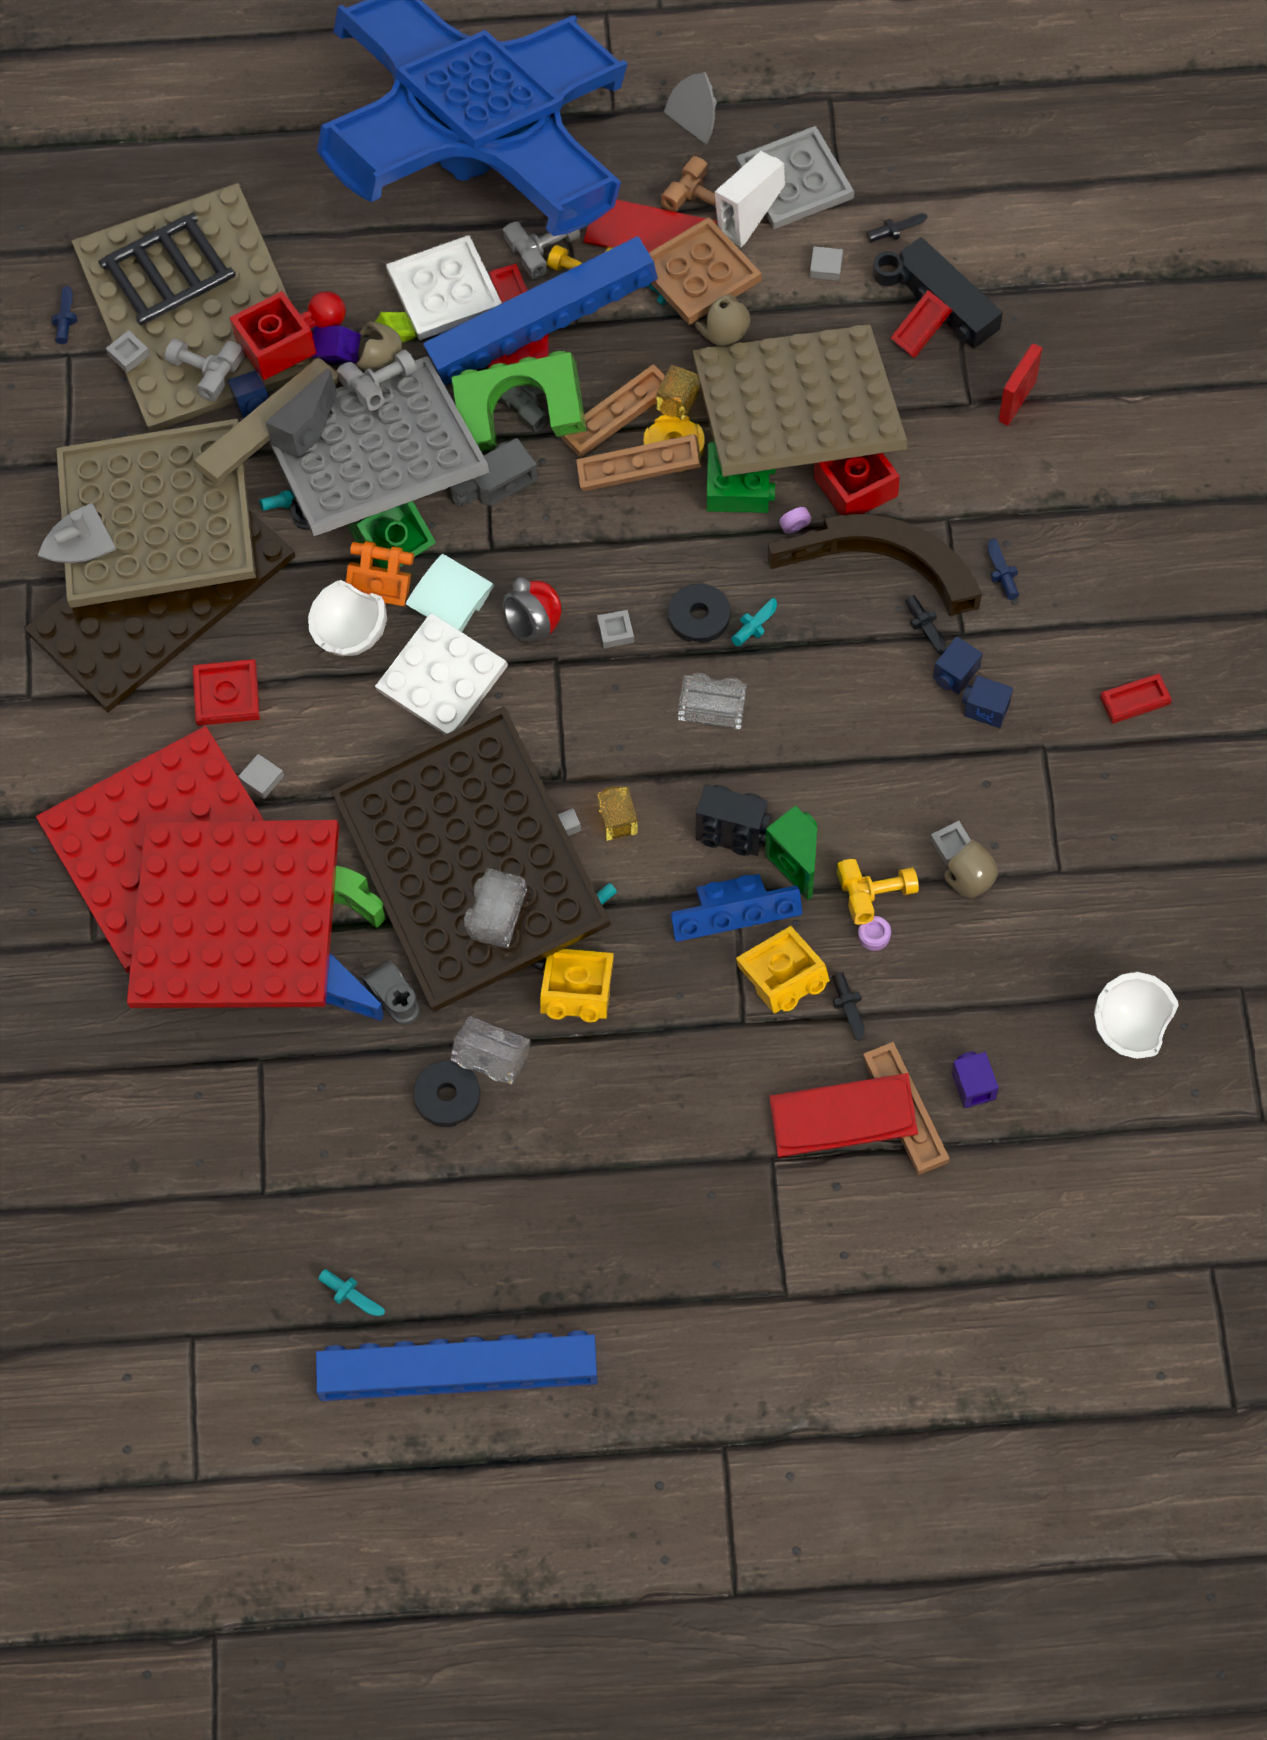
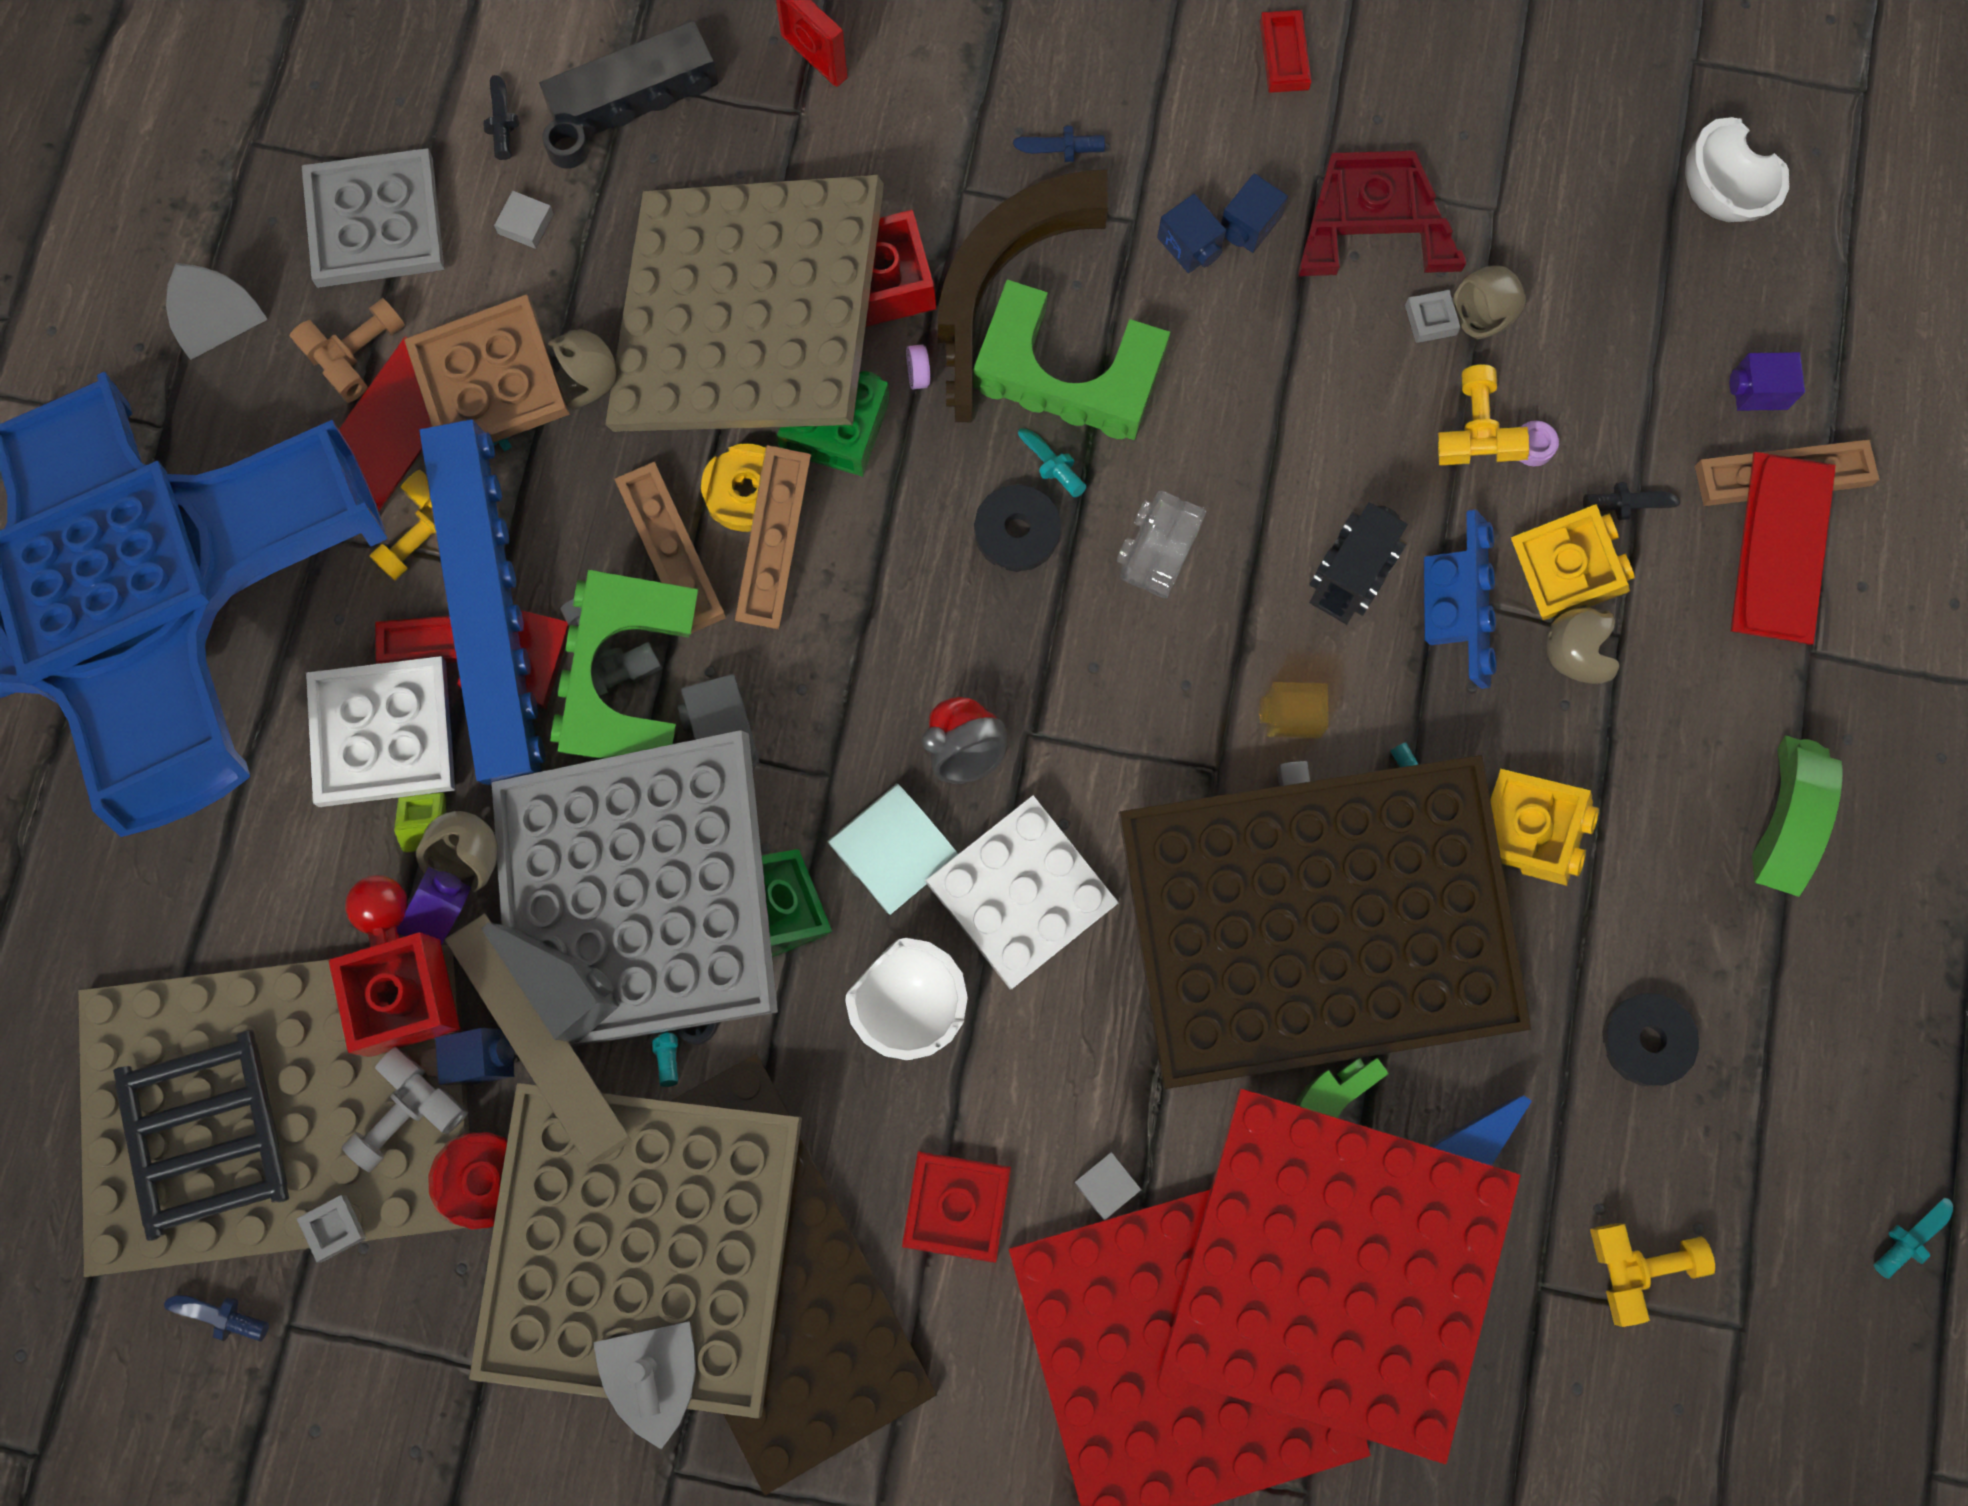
camera: 80 degrees left, 10 degrees up
light grey bar [337,350,416,411] -> none
orange plate [346,541,414,607] -> none
dark grey piece [362,959,420,1025] -> none
clear brick [451,1016,531,1085] -> none
clear brick [464,869,528,948] -> none
light grey bar [503,222,580,279] -> none
light grey tile [597,610,634,648] -> none
clear yellow brick [656,365,700,420] -> none
white slope [715,151,785,247] -> none
green slope [765,805,817,901] -> none
red tile [891,290,953,358] -> none
black piece [905,595,945,655] -> none
none -> red tile [428,1131,508,1230]
none -> bright green arch [973,280,1170,440]
none -> dark red wing [1298,151,1466,276]
none -> dark tan helmet [1546,607,1619,684]
none -> yellow bar [1590,1223,1715,1327]
none -> bright green arch [1752,735,1843,897]

